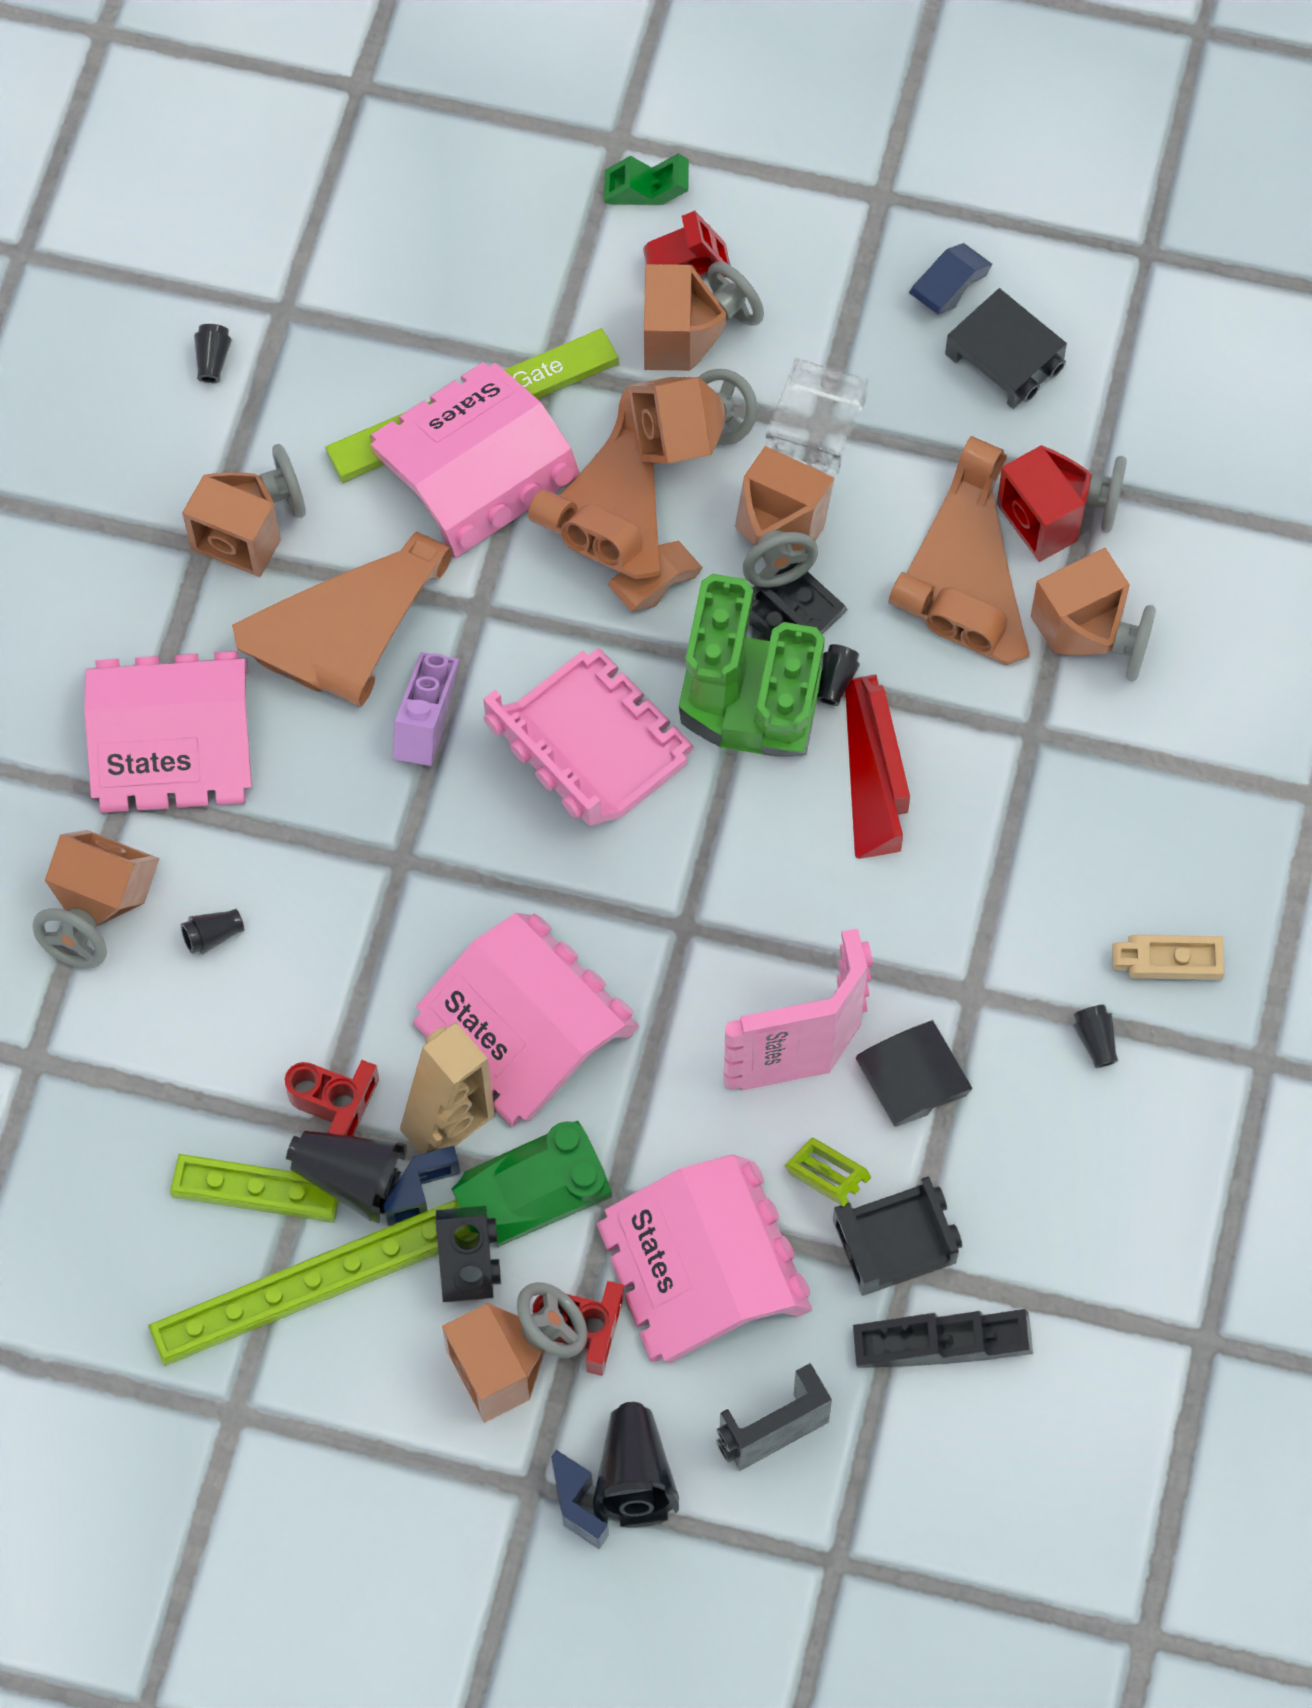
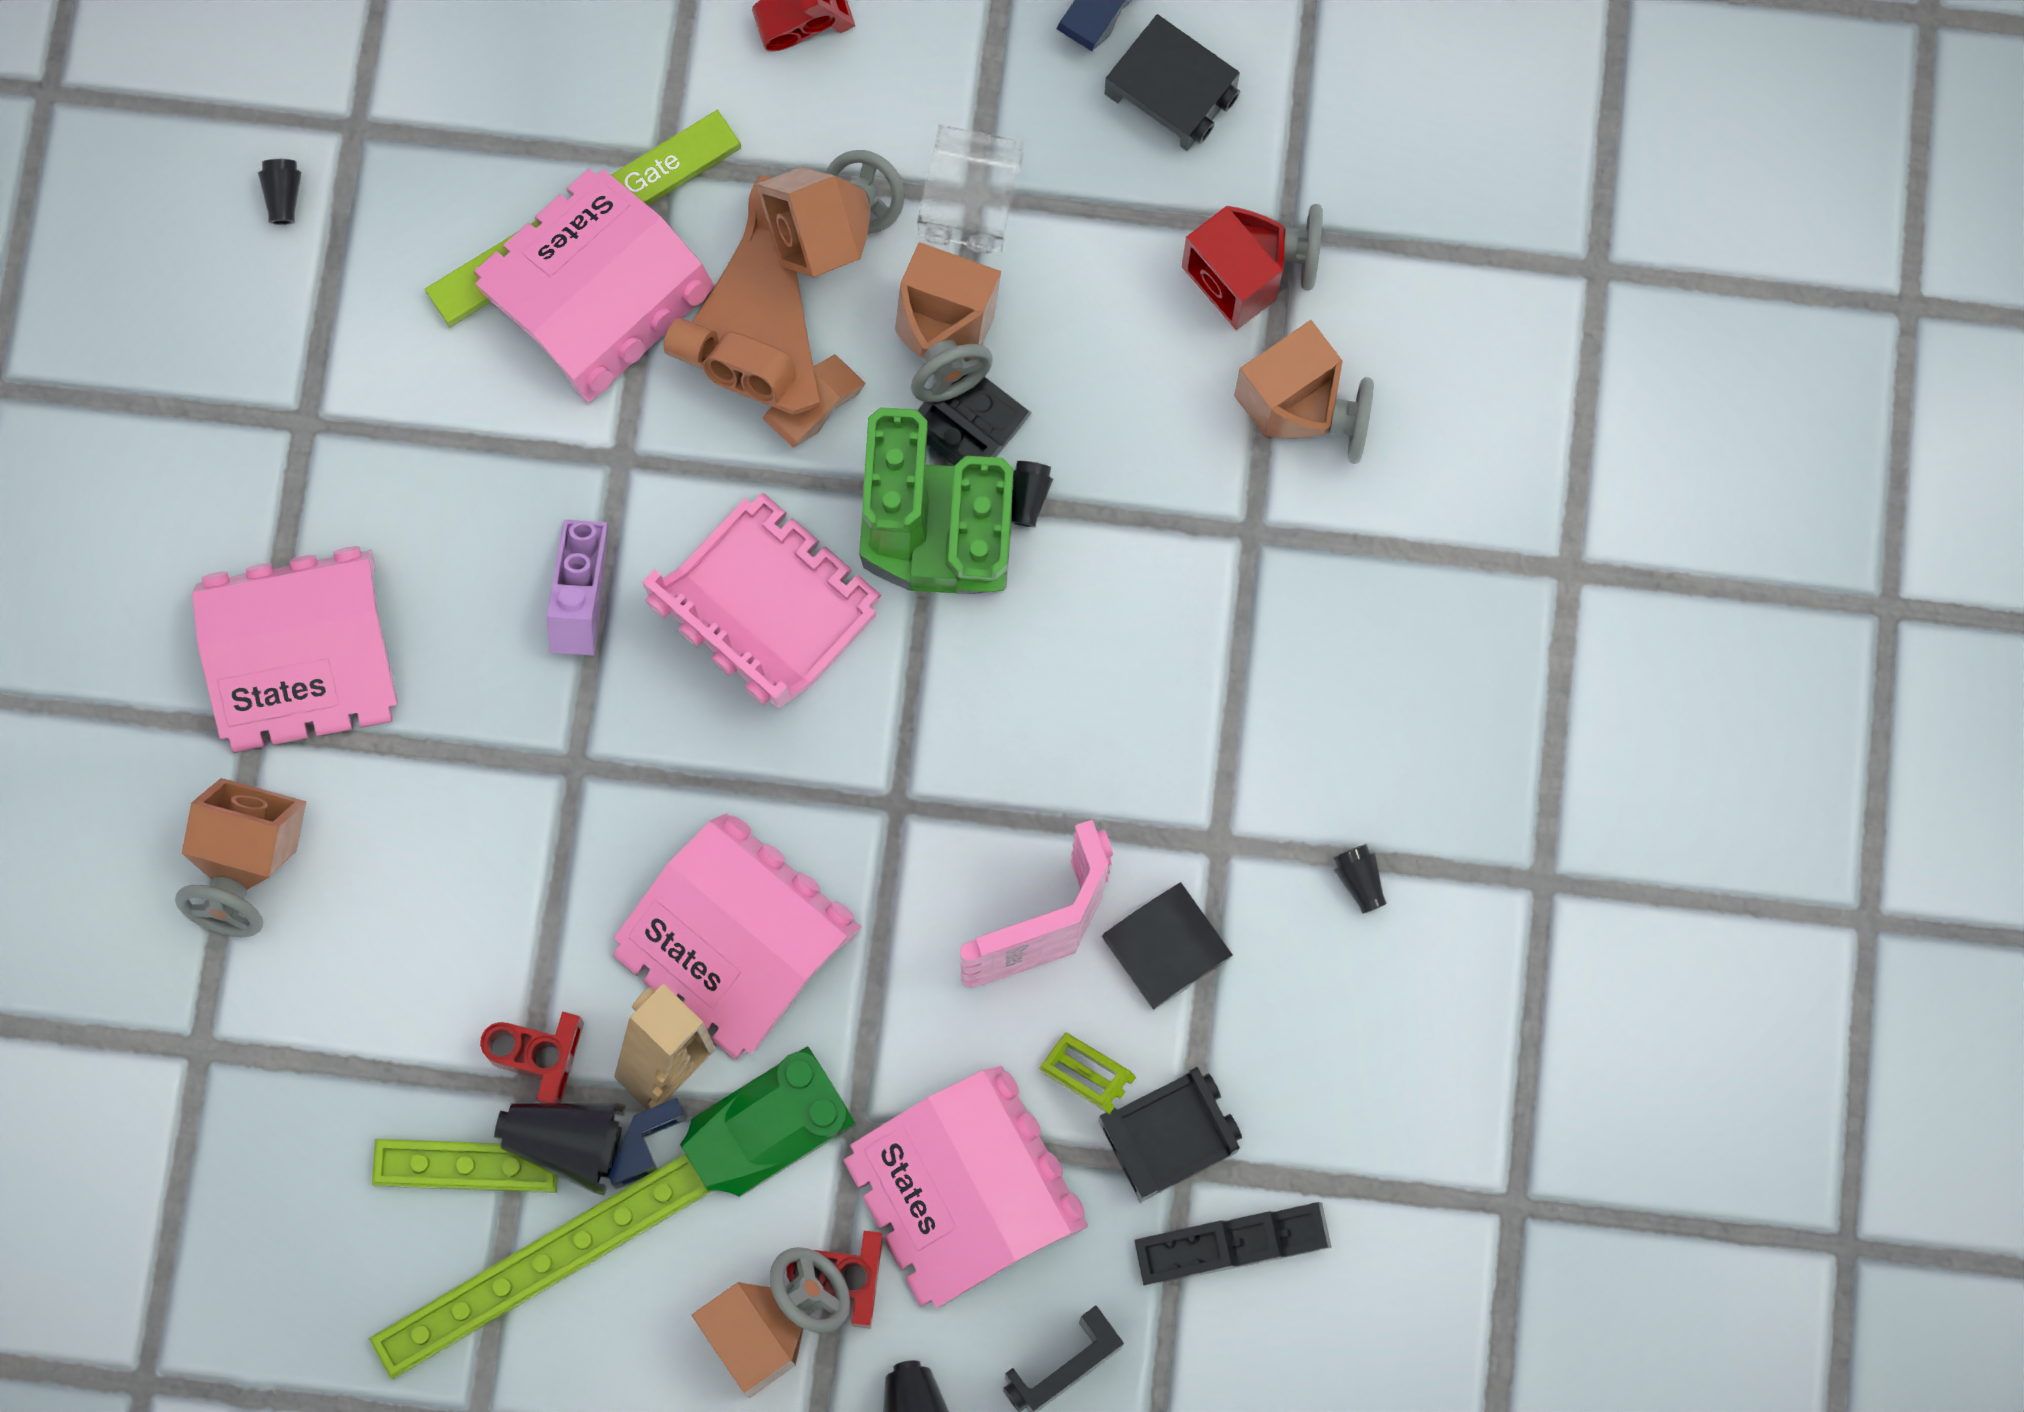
camera: 10 degrees left, 10 degrees up
black cone [181,908,244,954] -> none
nougat piece [182,444,306,578] -> none
nougat panel [232,531,453,707] -> none
black brick [436,1206,501,1302] -> none
nougat piece [644,262,764,371] -> none
red wedge [845,674,910,859] -> none
nougat panel [888,436,1030,665] -> none
tan hinge [1112,935,1224,980] -> none

